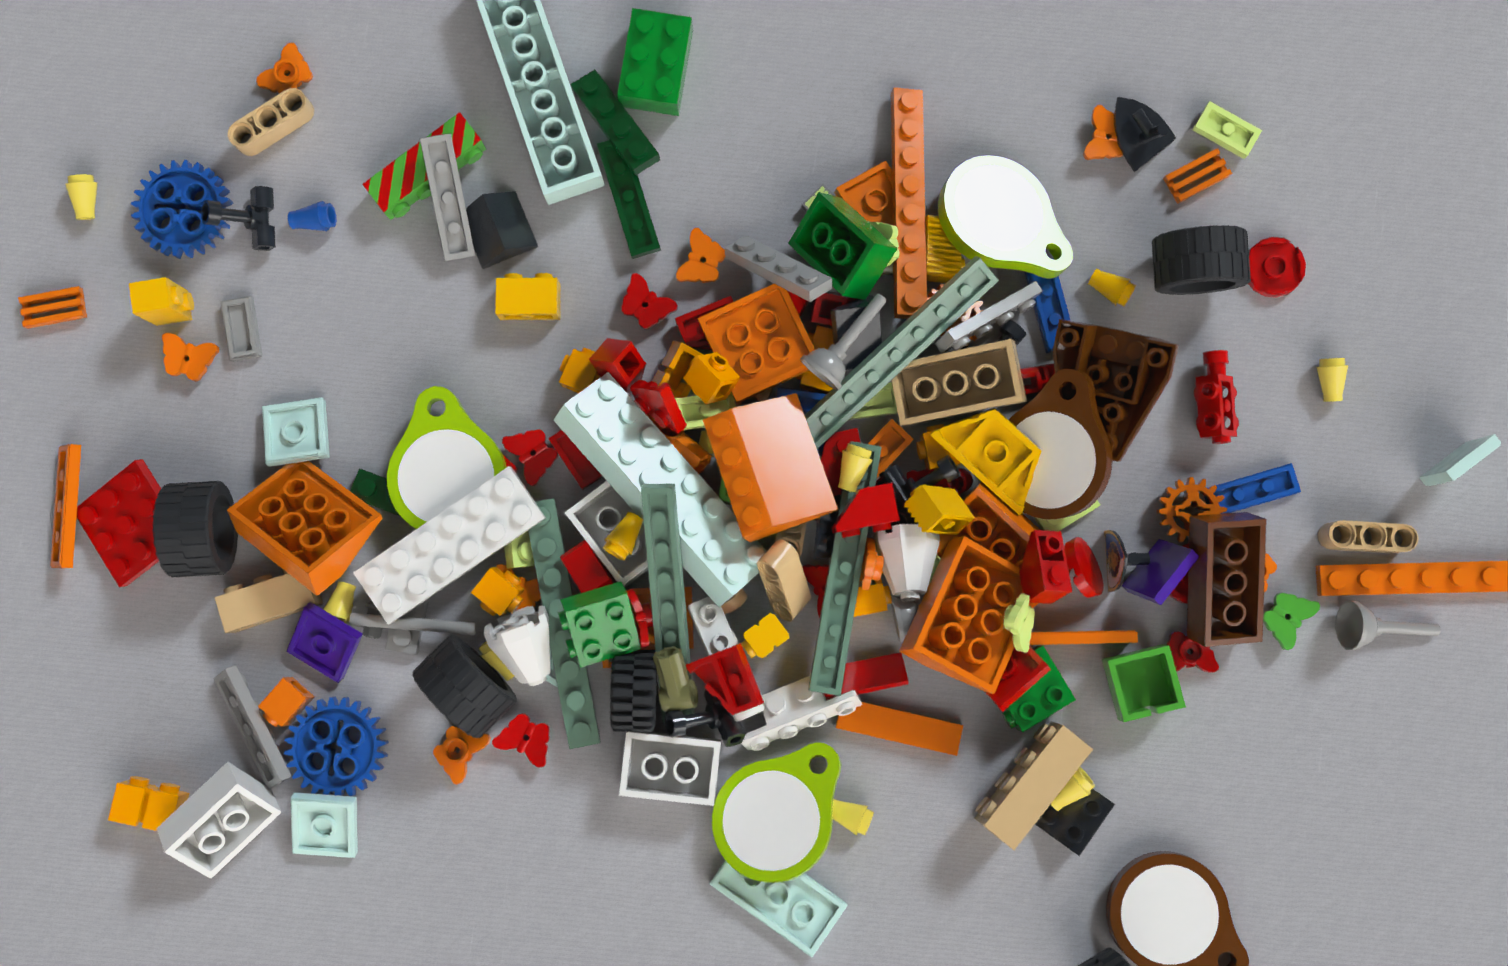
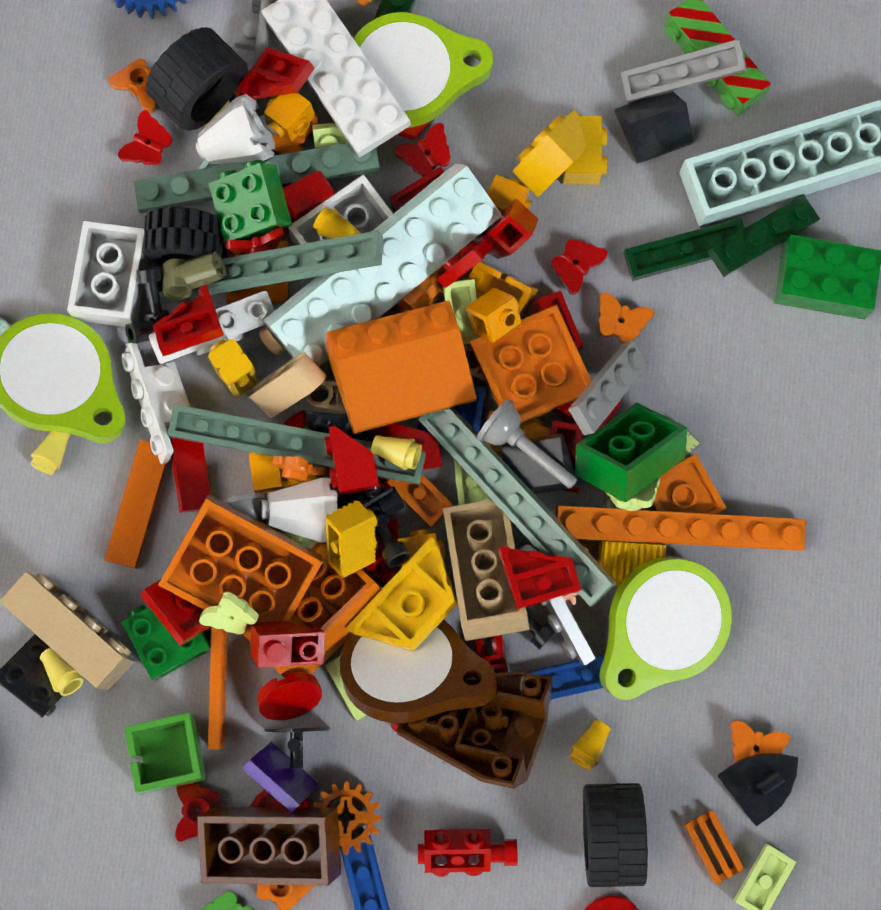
camera: 90 degrees right, 5 degrees down
none -> red wing [234,47,315,99]
none -> red wing [498,546,582,610]
none -> yellow slope [512,110,587,197]

